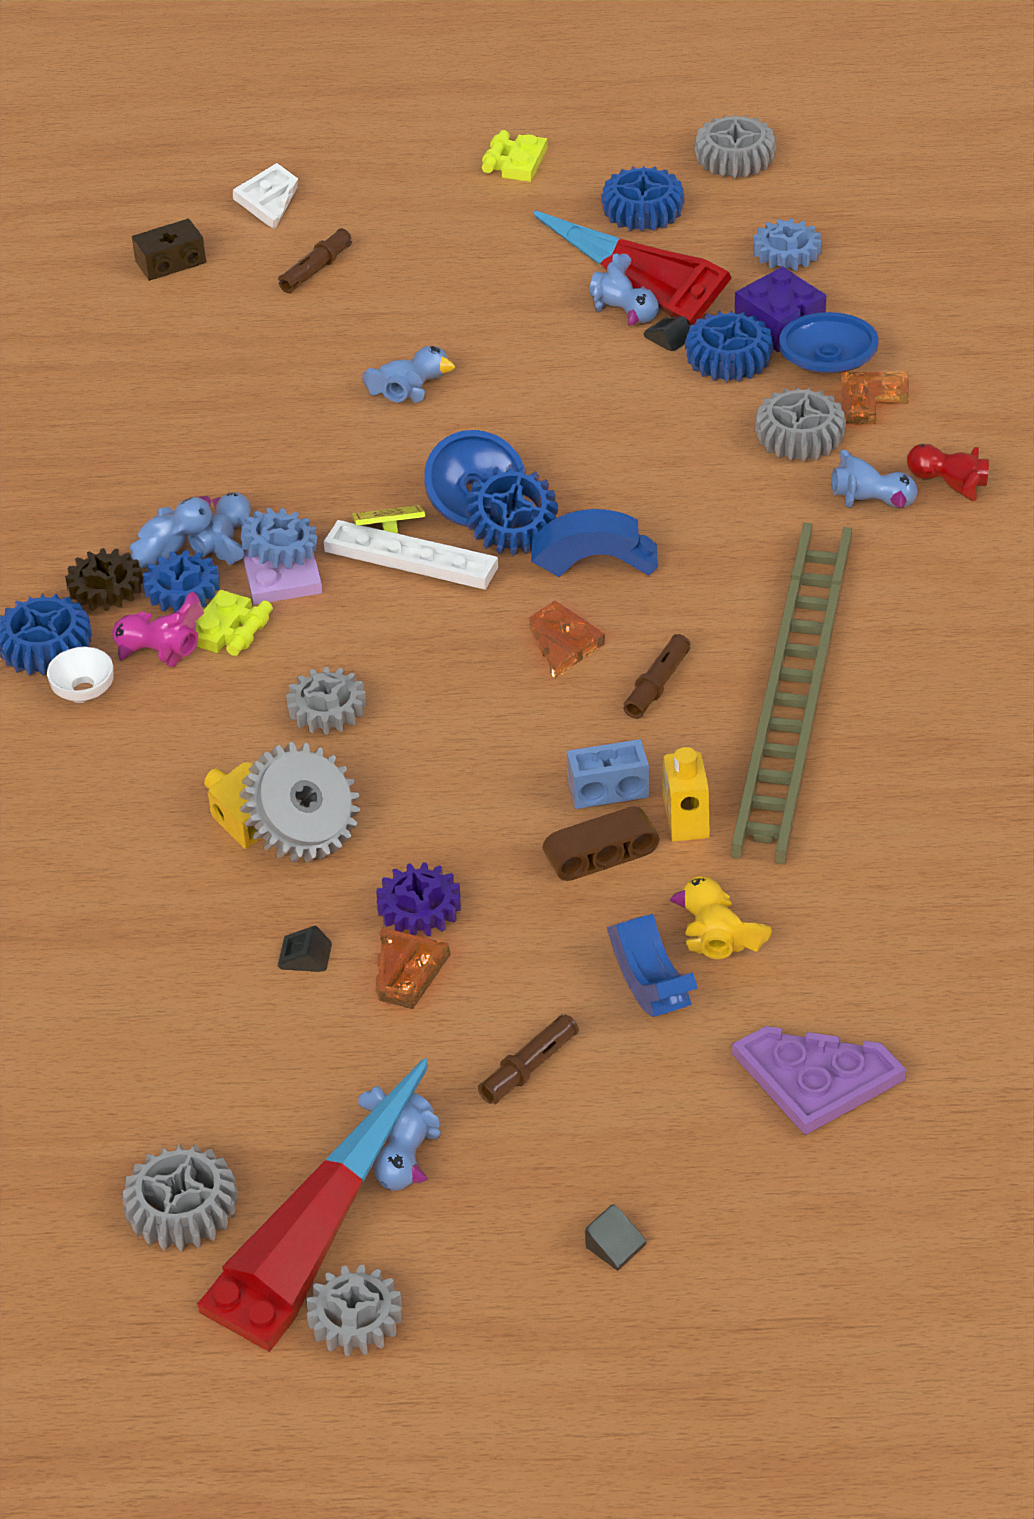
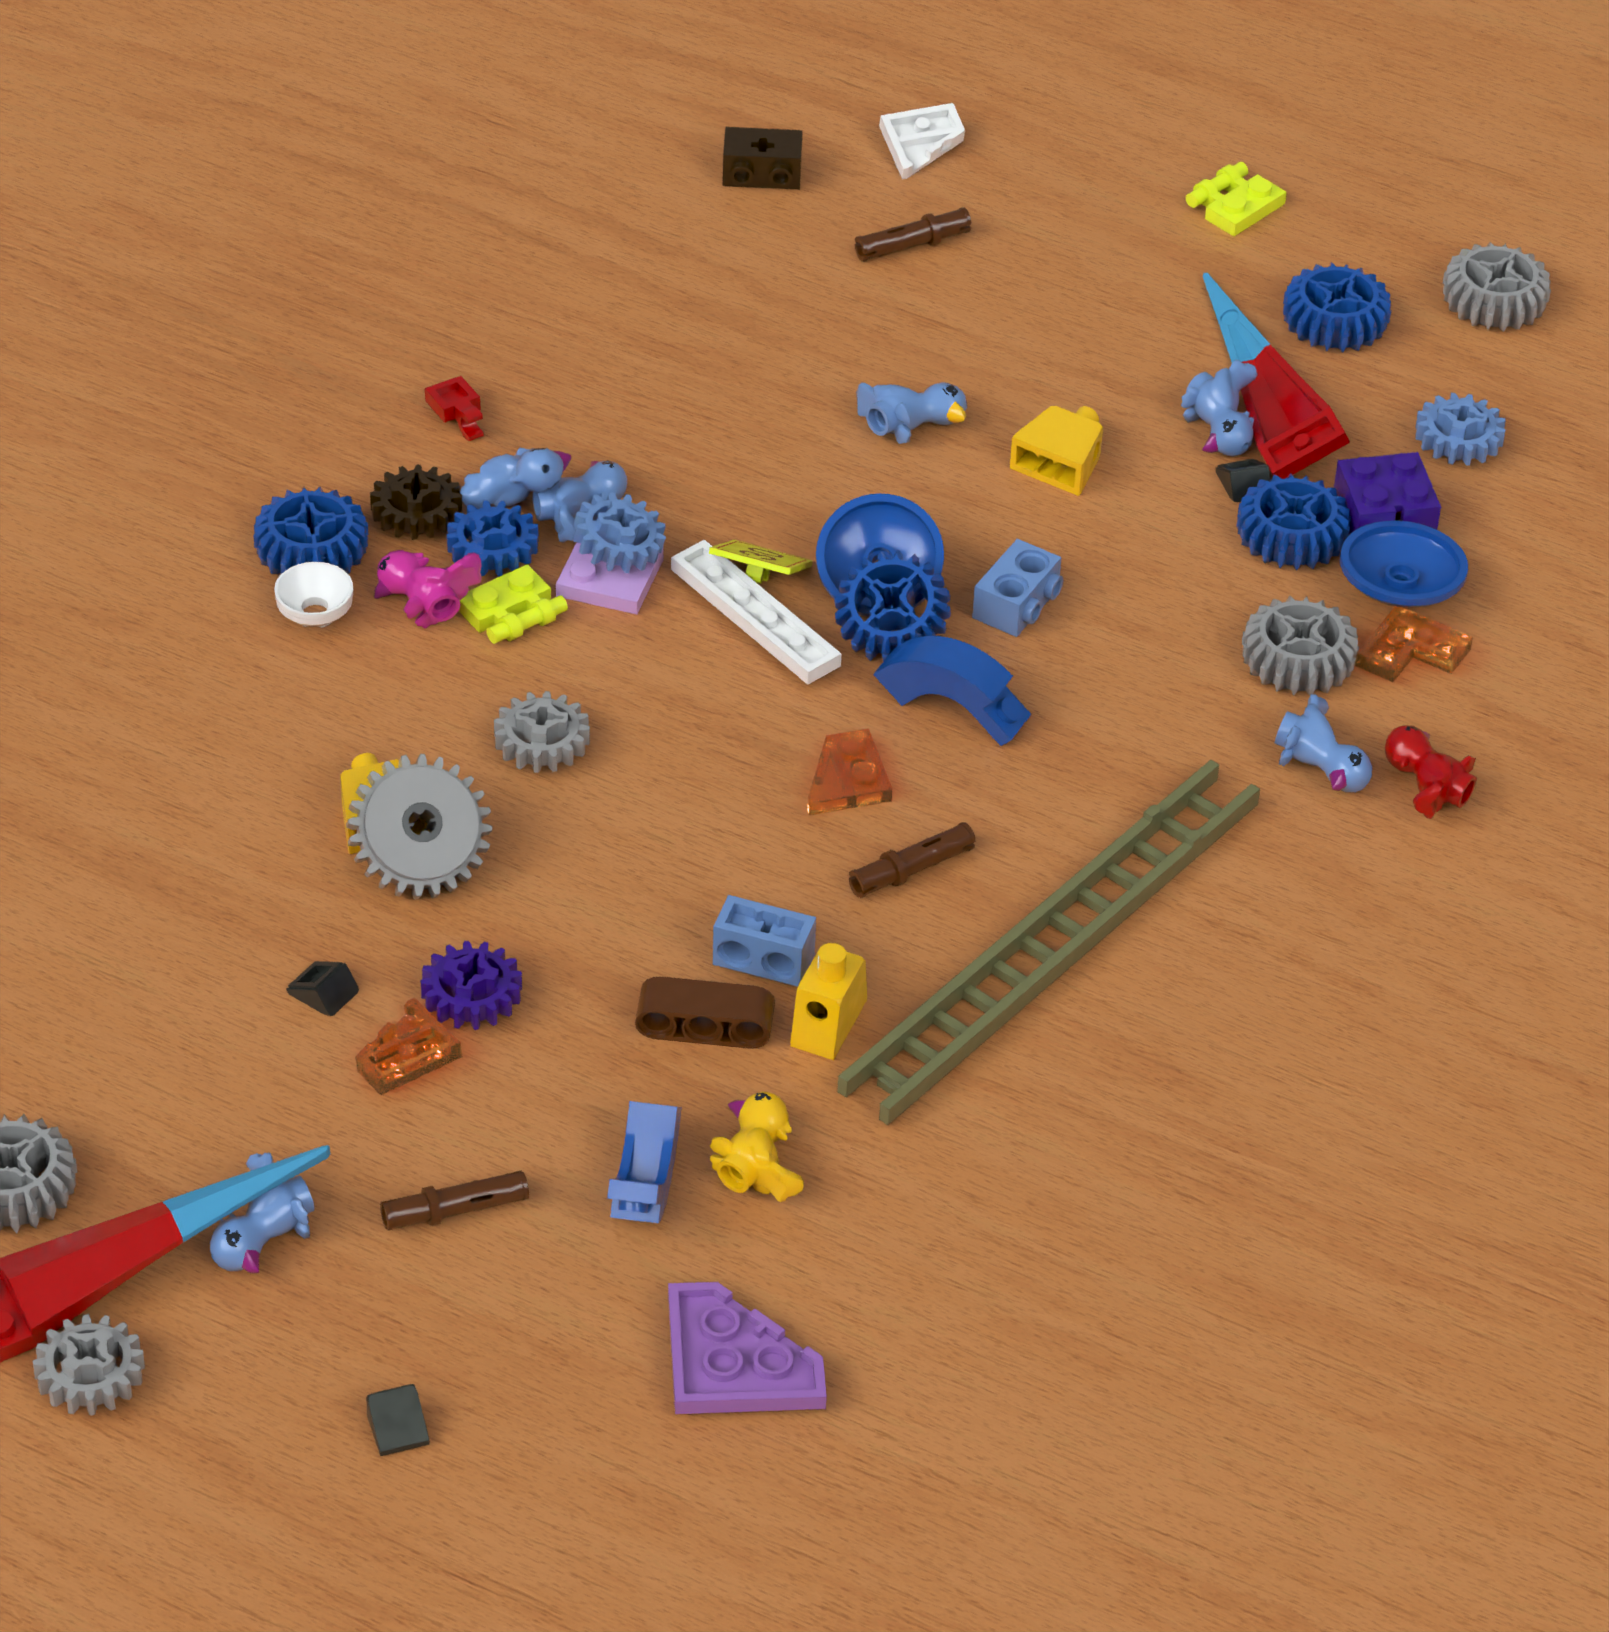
camera: 25 degrees right, 0 degrees up
none -> red plate [425,376,484,441]
none -> medium blue brick [972,539,1063,637]
none -> yellow torso [1010,406,1103,496]

